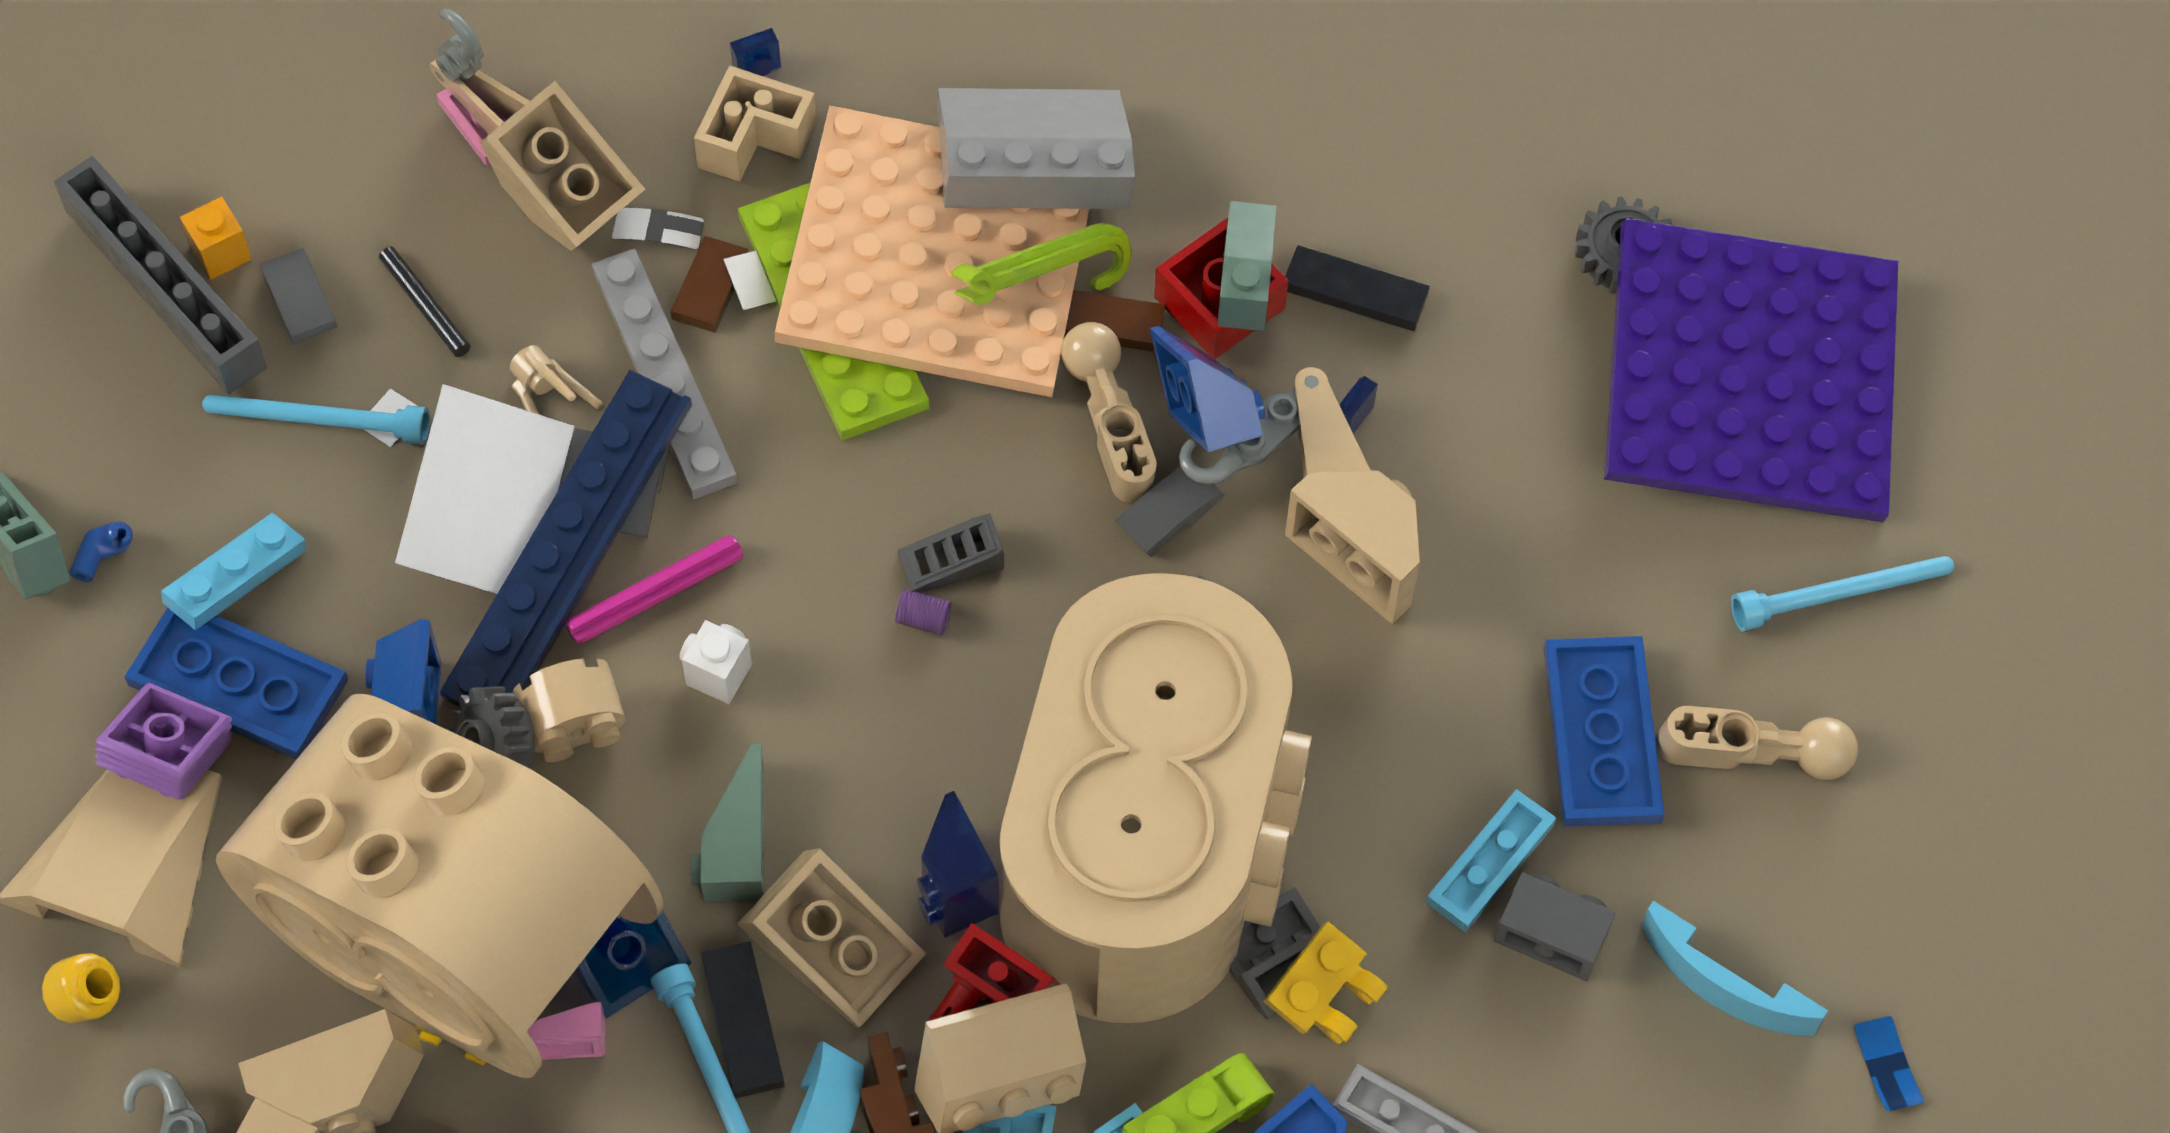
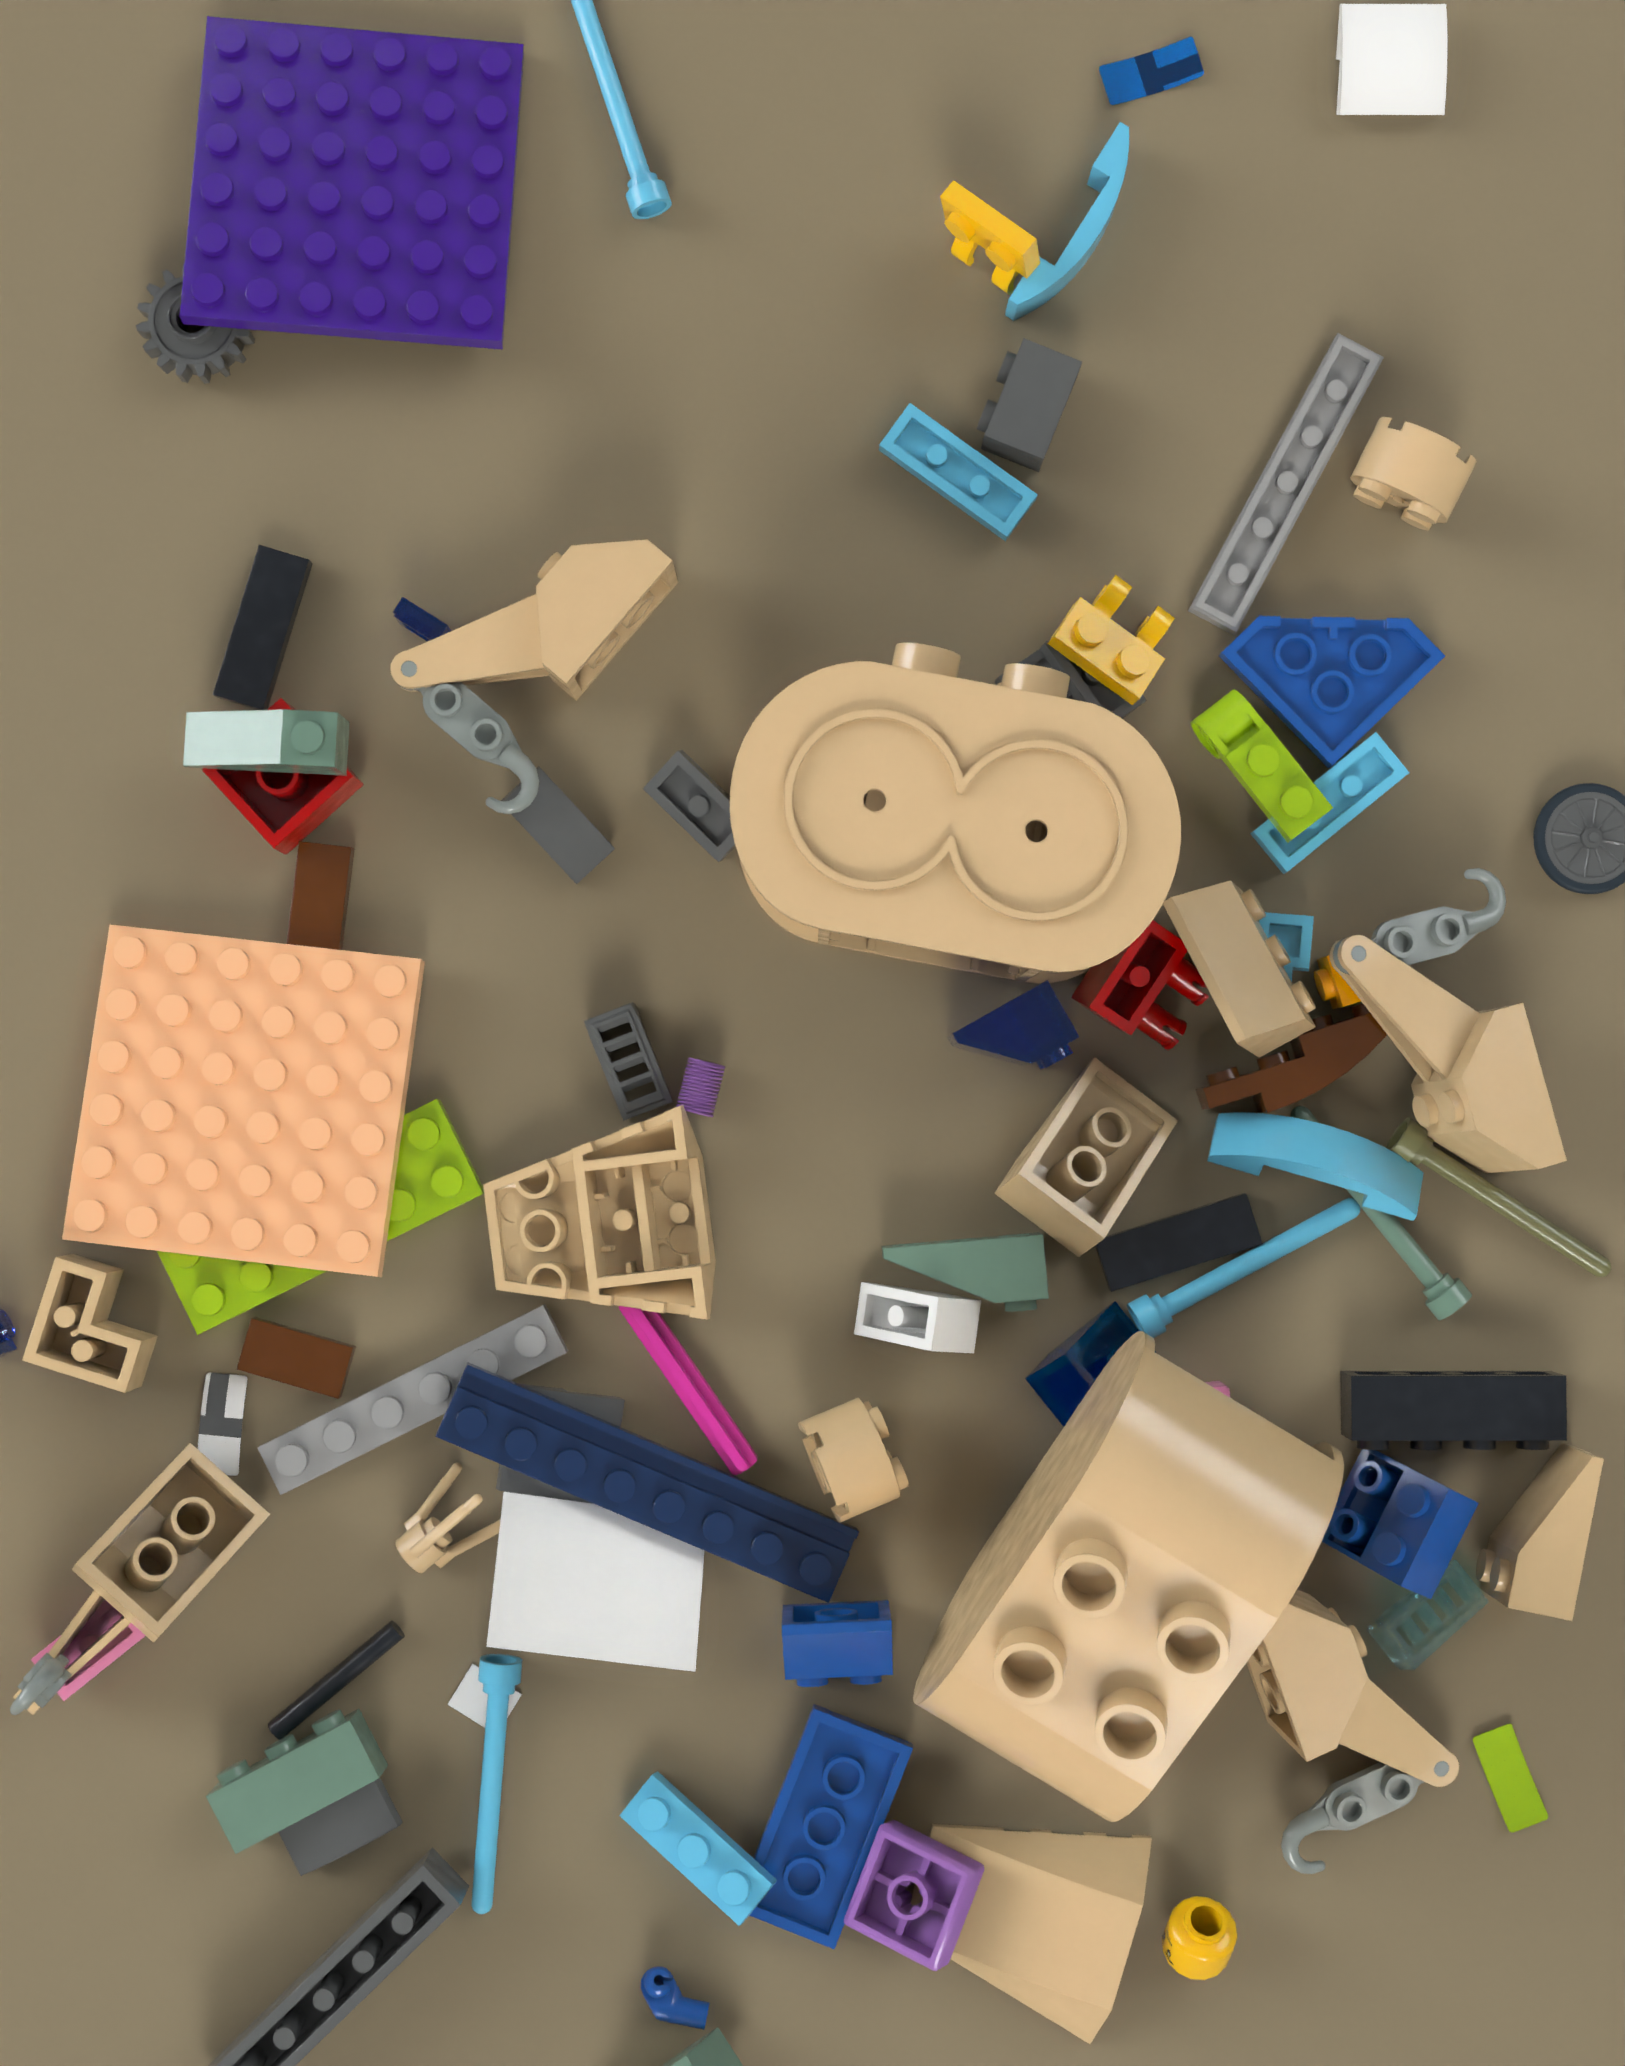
camera: 90 degrees left, 25 degrees up
light orange brick [180,196,252,280] -> none
dark grey gear [449,686,535,768] -> none
white brick [680,620,752,704] -> none
white sticker [723,251,776,310] -> none
light grey slope [937,88,1135,209] -> none
lime piece [951,223,1132,305] -> none
tan beam [1061,322,1157,504] -> none
slope [1150,326,1265,452] -> none
blue plate [1543,636,1664,827] -> none
tan beam [1655,706,1858,780] -> none
none -> sand green brick [206,1709,388,1854]
none -> tan wedge [483,1105,716,1320]
none -> white slope [854,1282,981,1354]
none -> yellow plate [940,180,1040,295]

